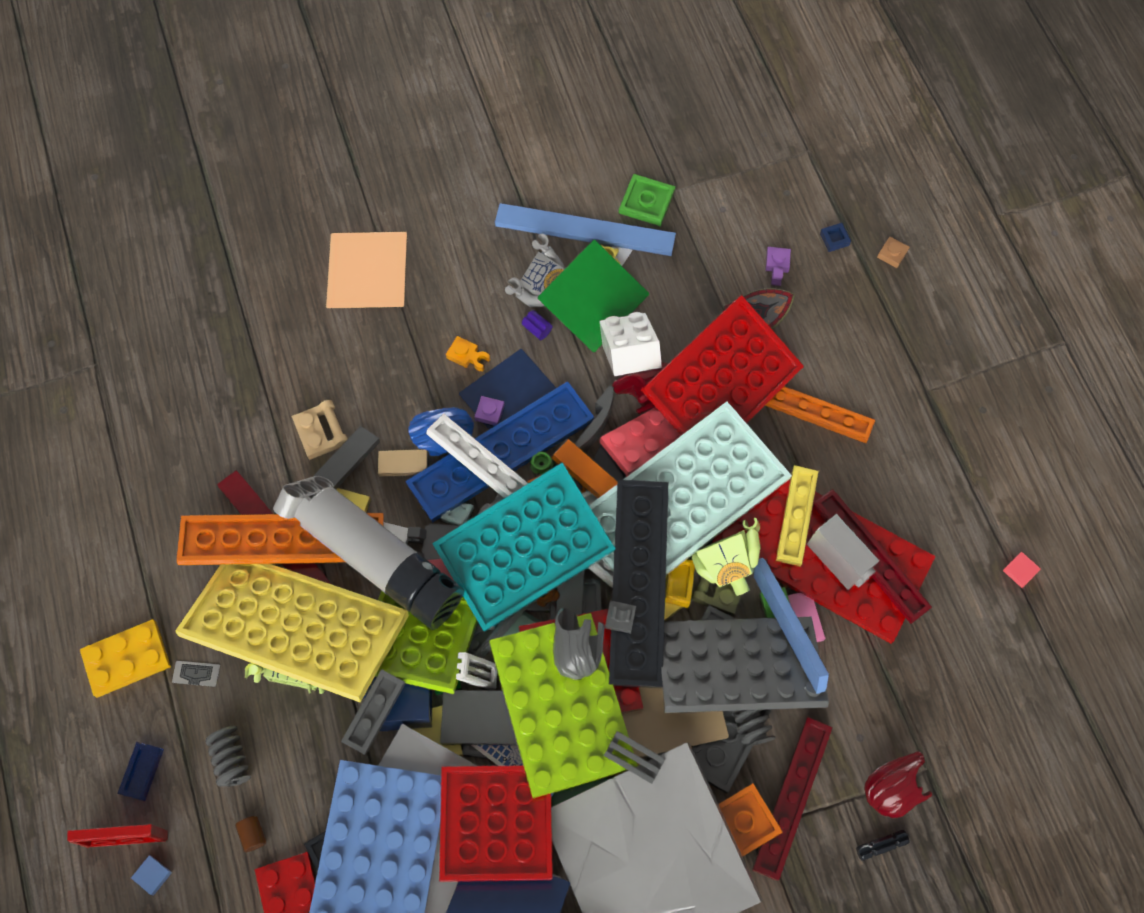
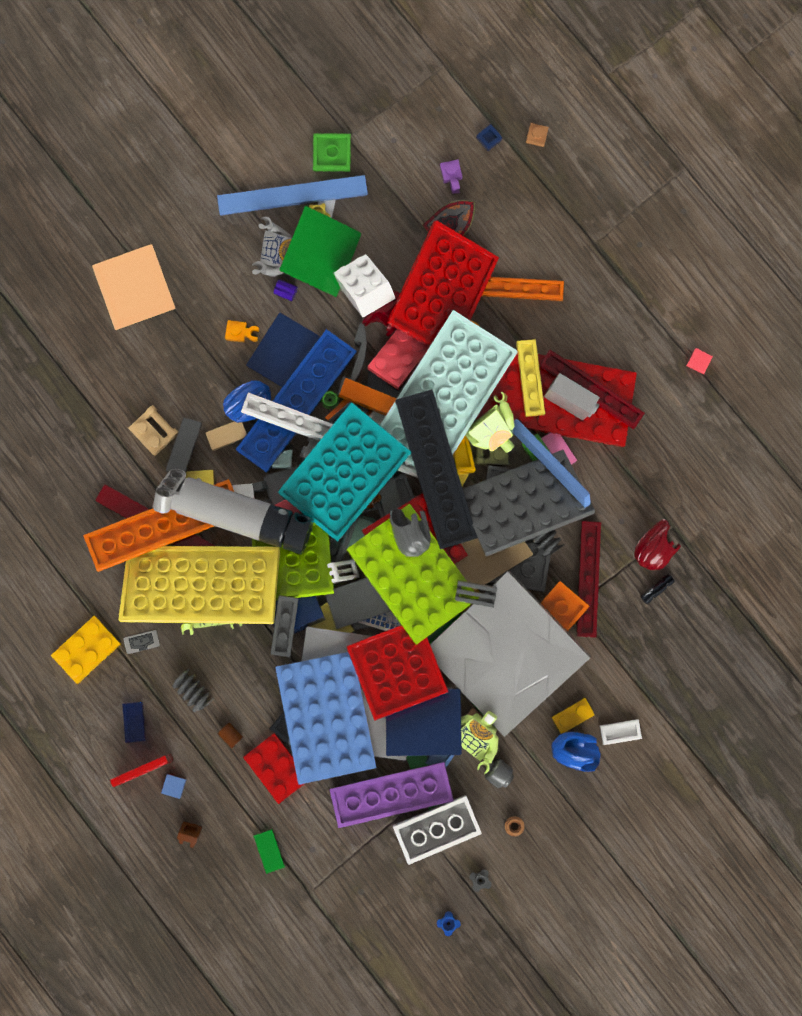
camera: 25 degrees left, 15 degrees up
medium lavender plate [475,396,505,426] -> none
dark grey tile [605,601,636,634] -> none

